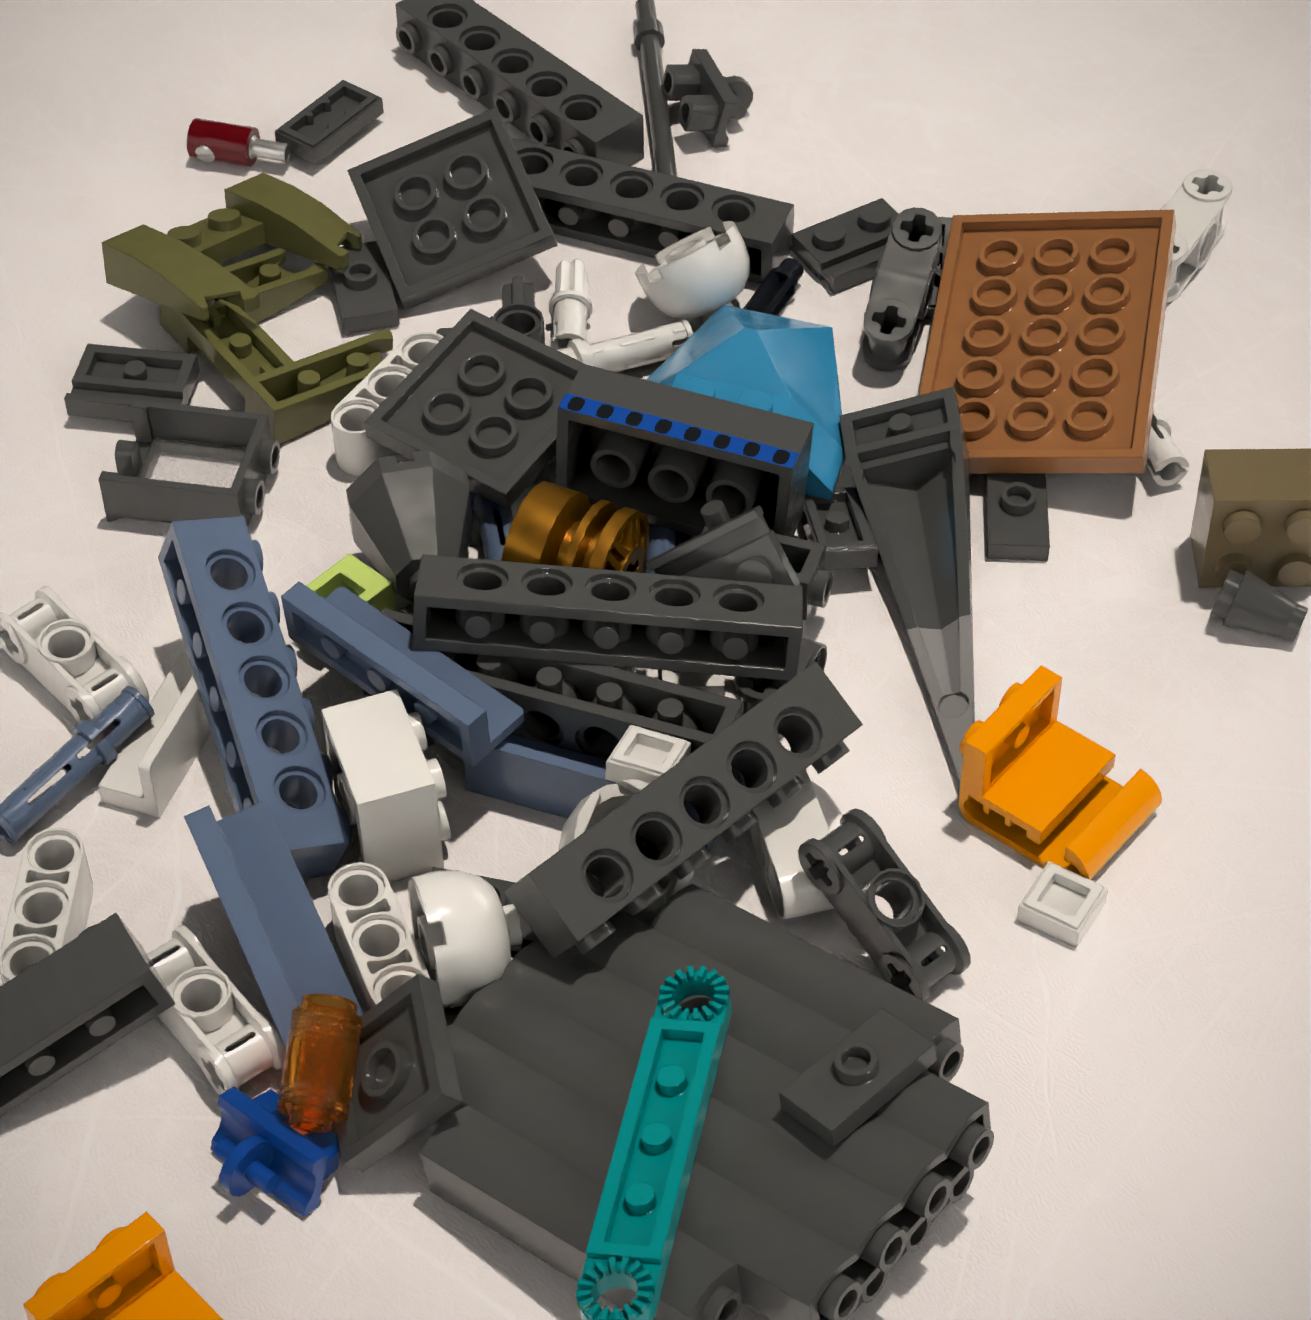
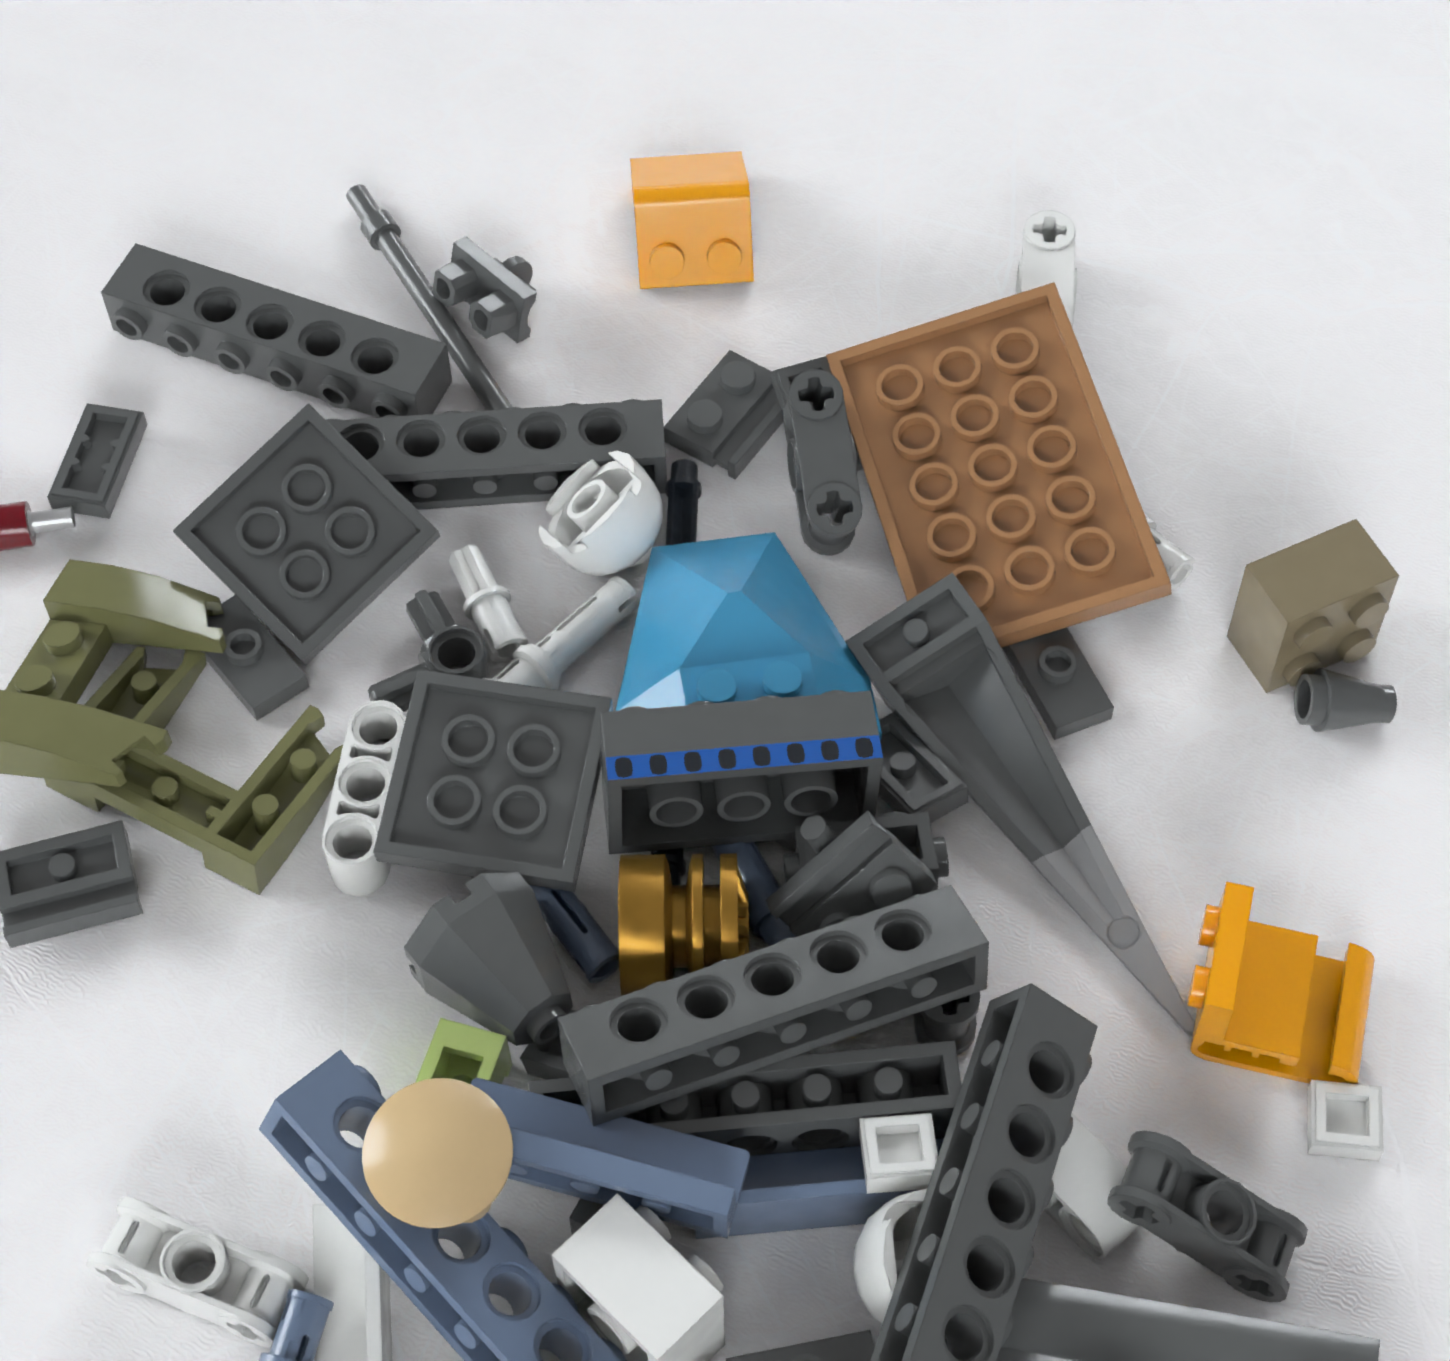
camera: 25 degrees left, 10 degrees up
dark grey window [98,399,280,527] -> none
none -> tan dish [362,1078,513,1229]
none -> light orange piece [630,151,754,289]

